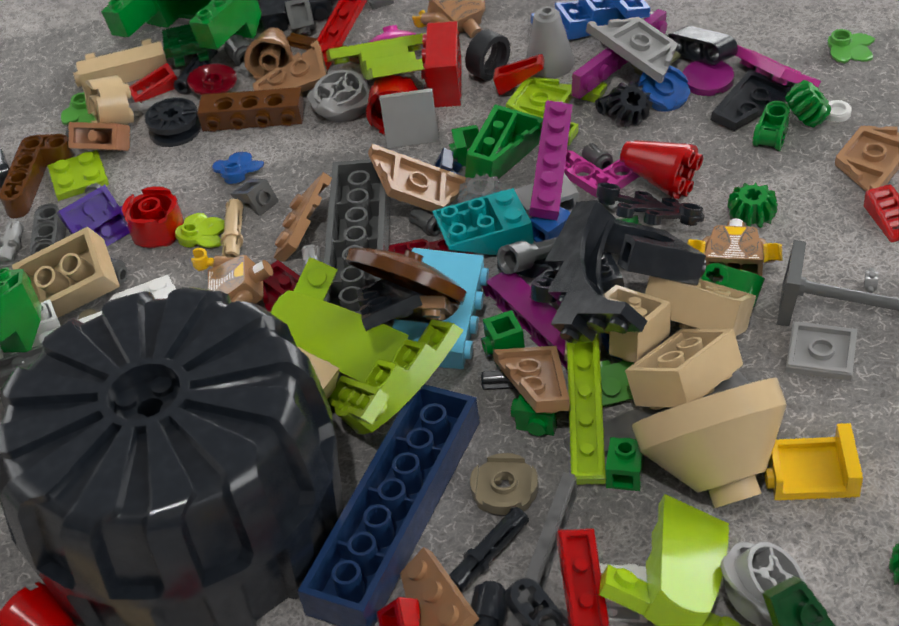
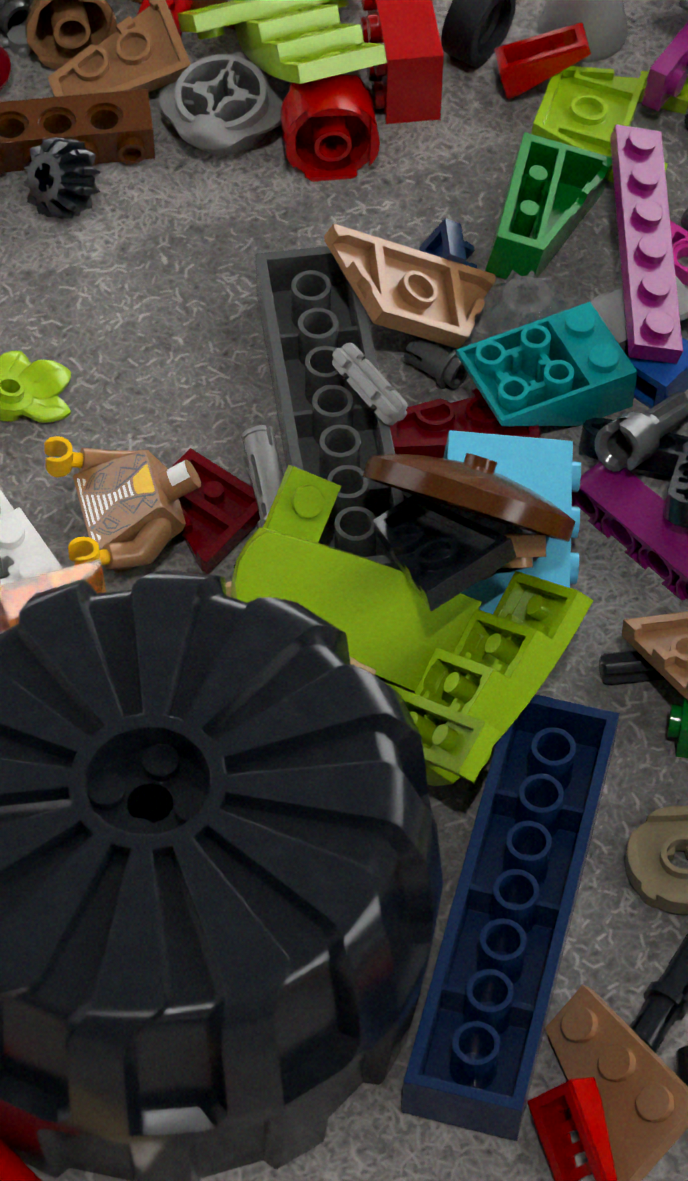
camera: 15 degrees left, 10 degrees up
blue plate [212,151,264,184] -> none
tan pin [220,199,243,258] -> none
dark grey bracket [231,179,279,216] -> none
medium nougat wing [273,172,332,262] -> none
light grey tile [380,88,439,148] -> none
green bracket [449,125,479,167] -> none
green brick [481,310,525,366] -> none
none -> black gear [21,137,101,219]
none -> light grey axle [332,343,407,426]

